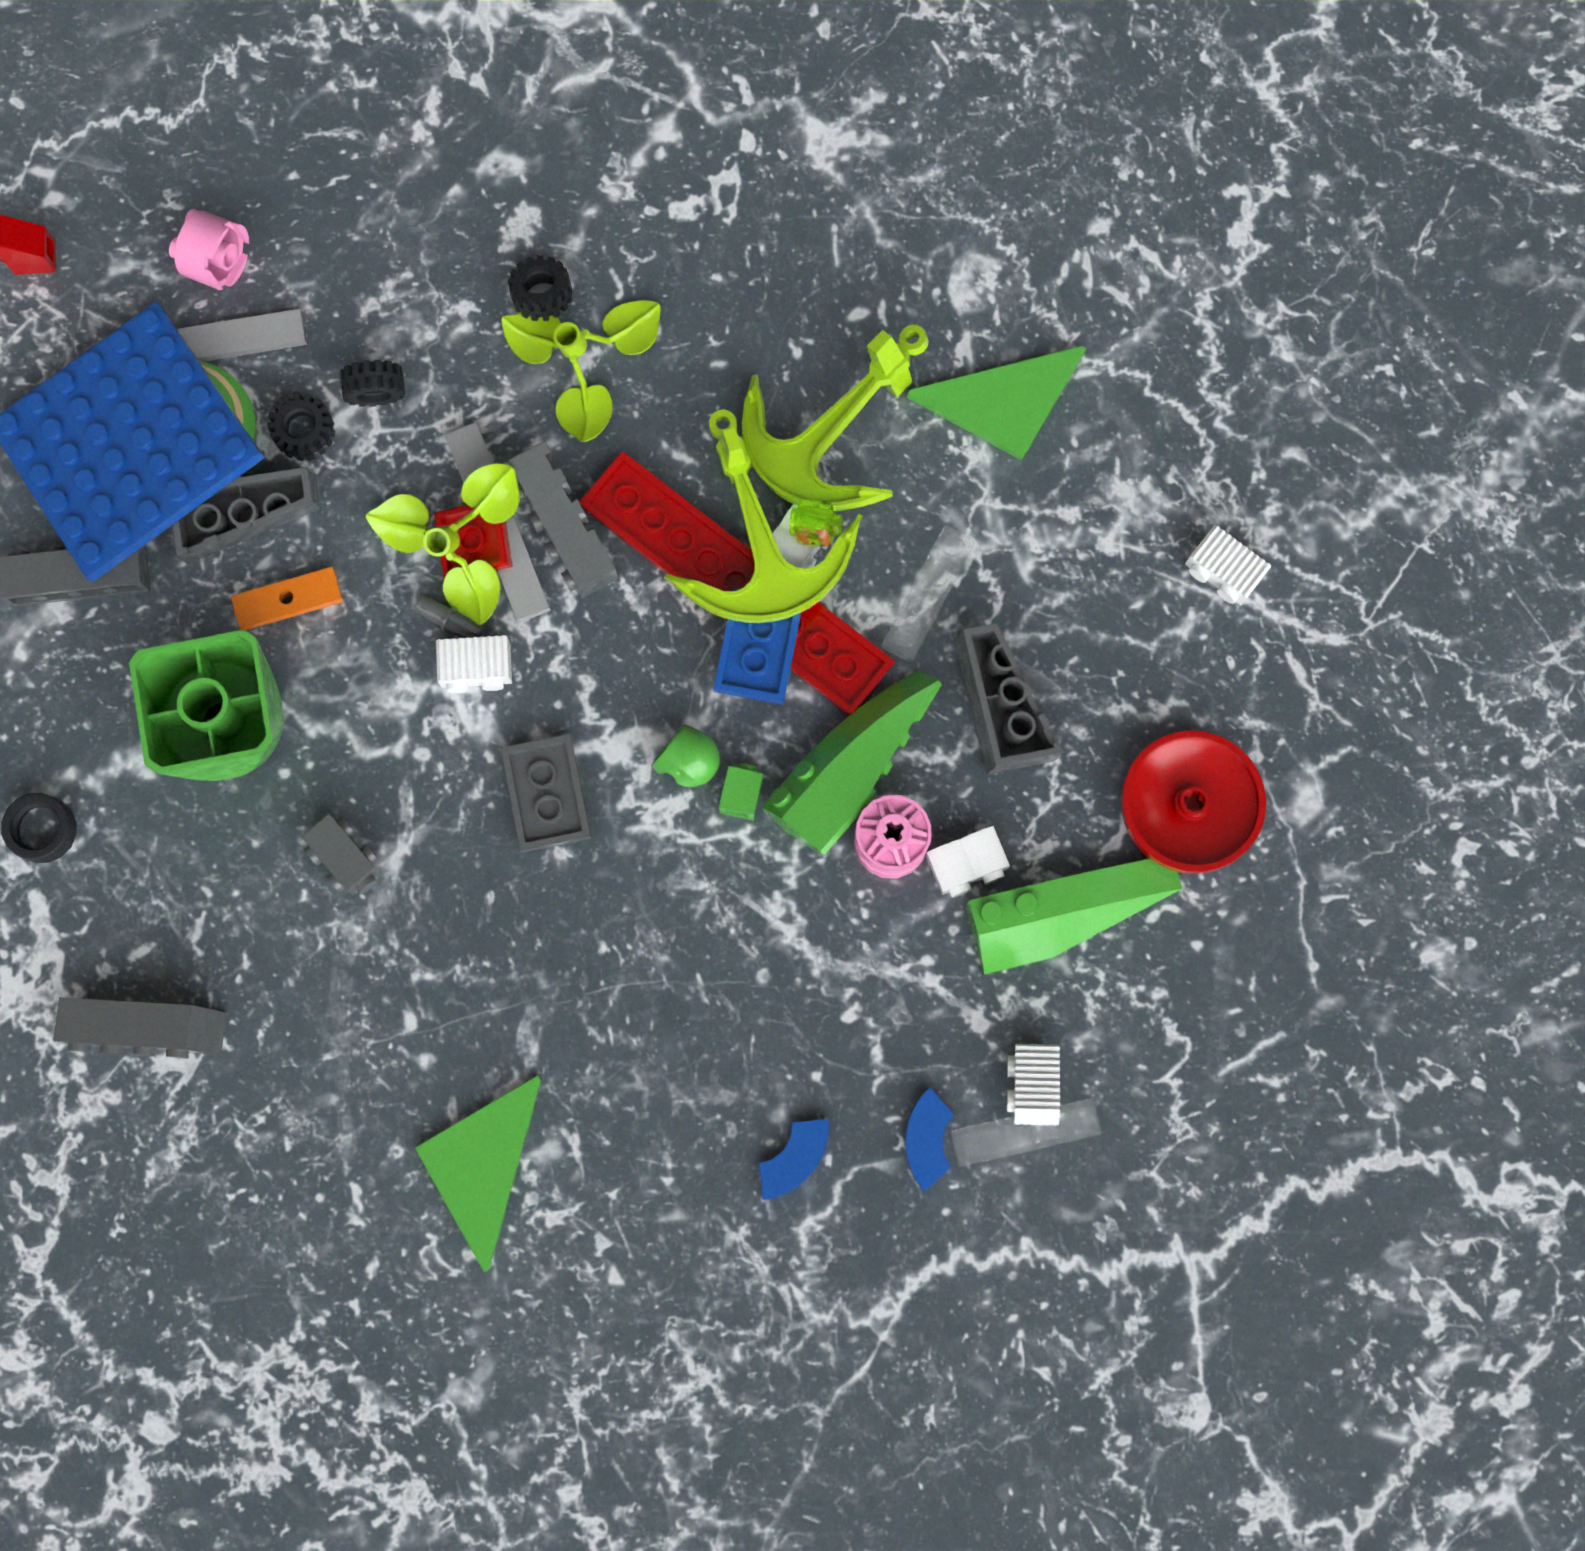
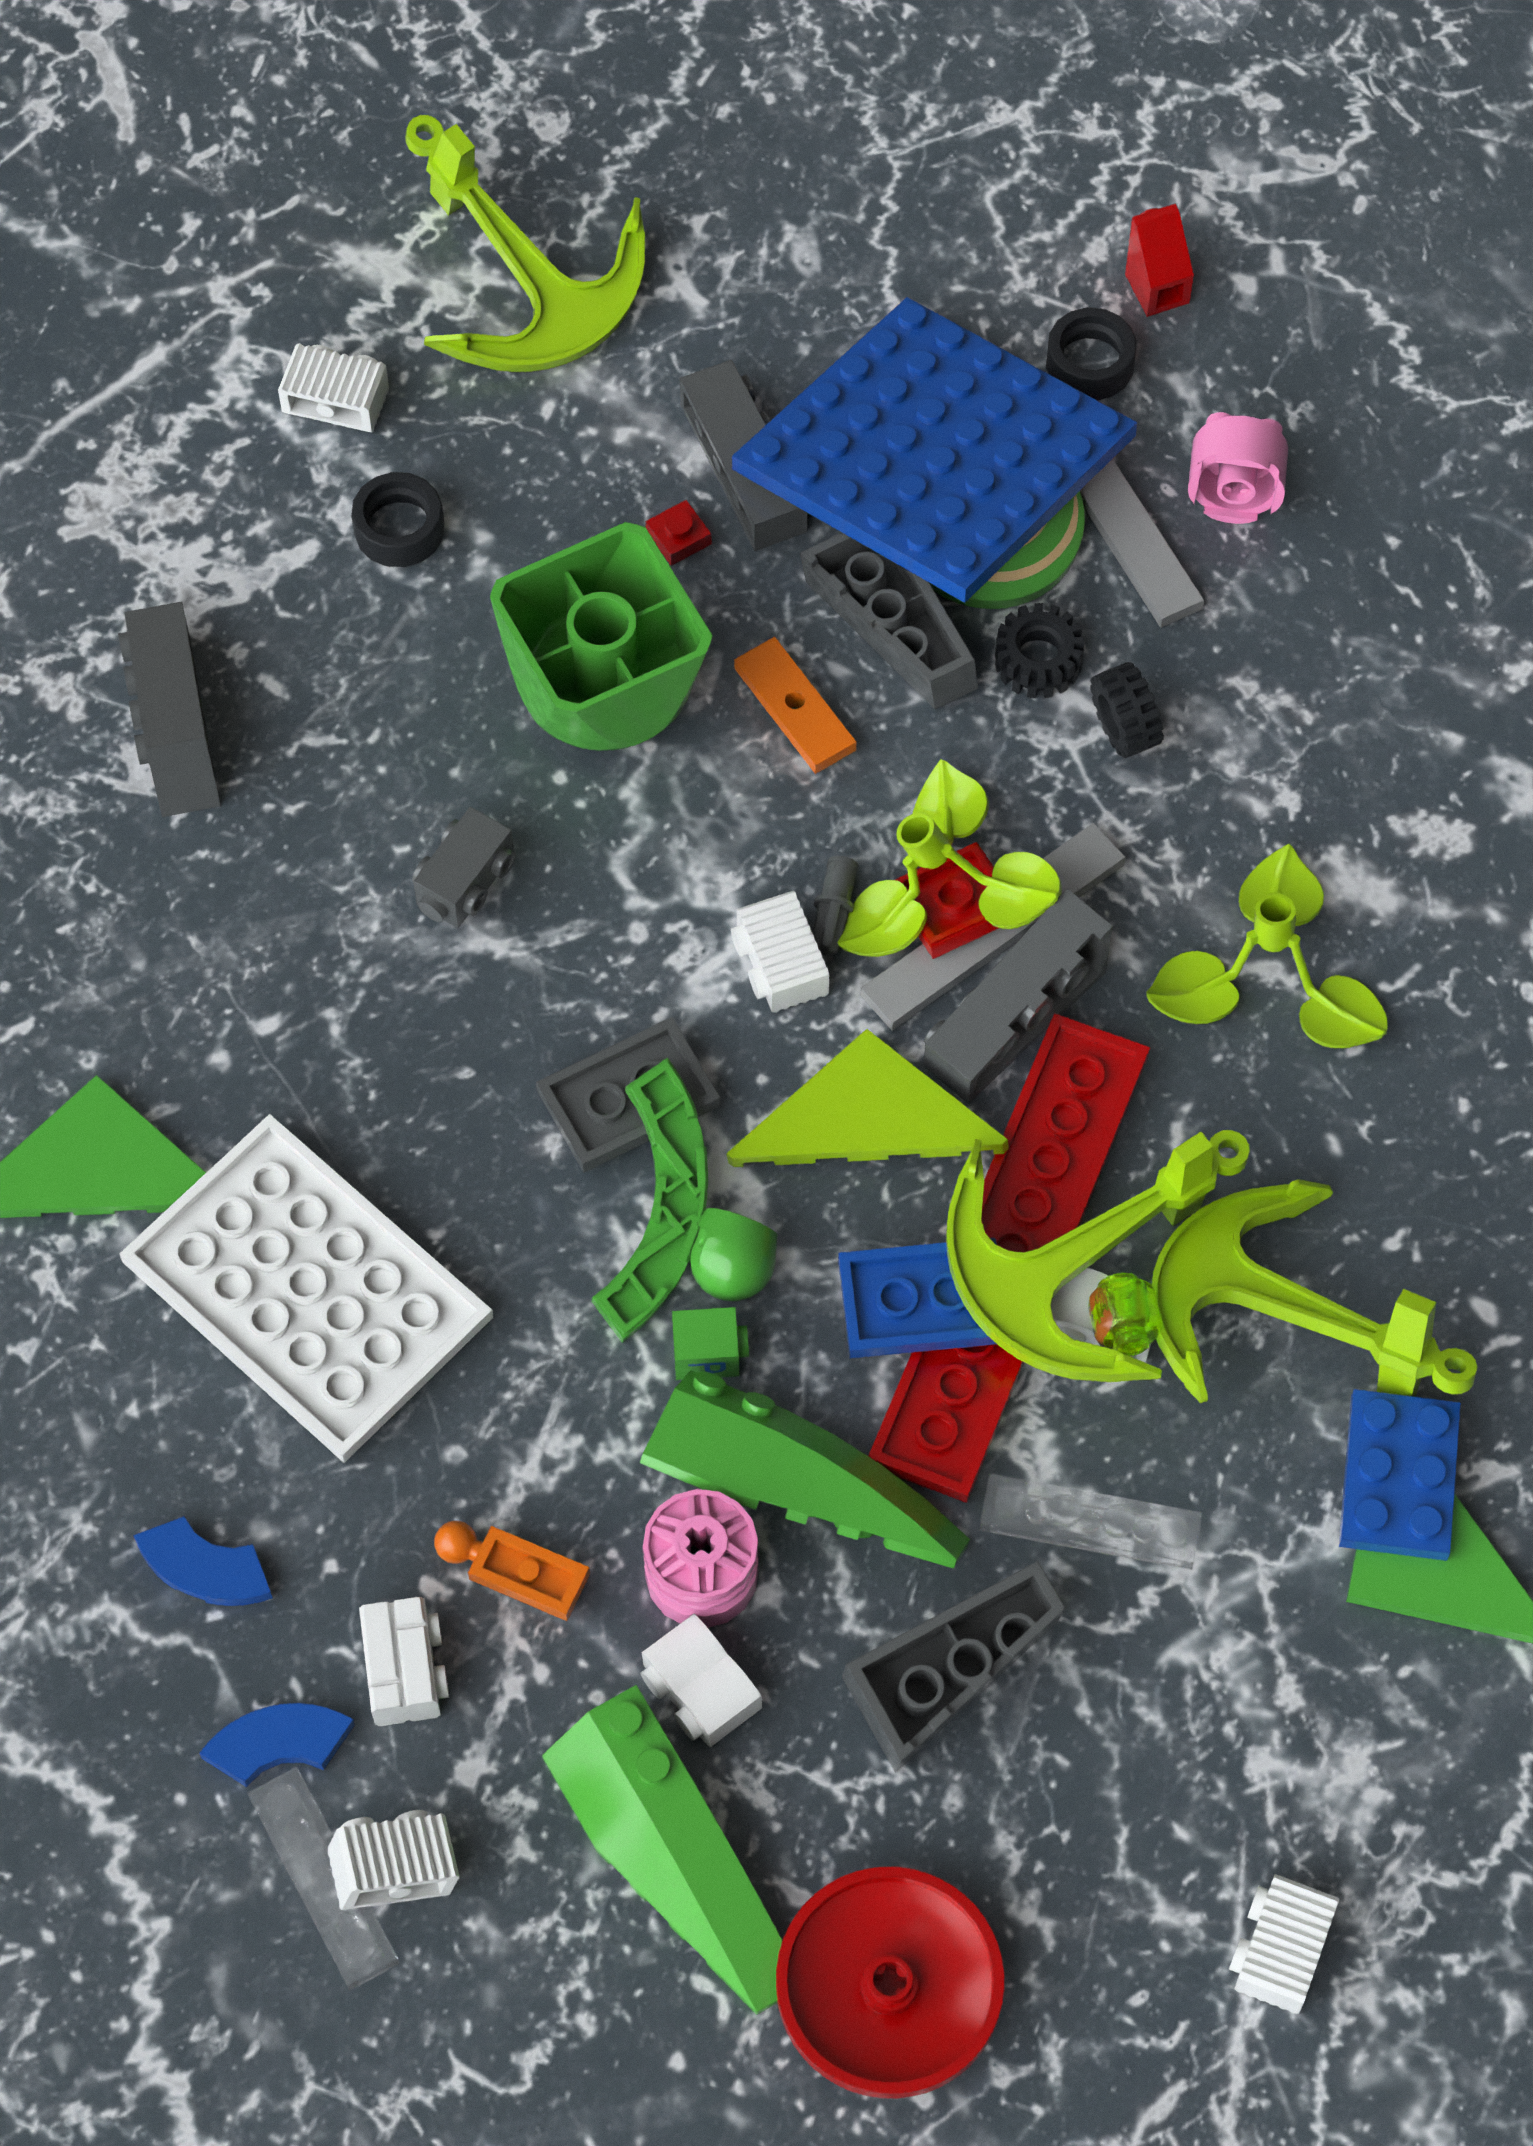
camera: 75 degrees right, 15 degrees down
black tyre [508,255,573,321] -> none
none -> white plate [119,1114,493,1463]
none -> white brick [359,1597,449,1726]
none -> orange plate [434,1521,590,1621]
none -> bright green tile [591,1058,708,1343]
none -> red plate [645,500,712,566]
none -> lime tile [726,1029,1009,1167]
none -> black tyre [1046,307,1137,400]
none -> blue plate [1339,1389,1461,1561]

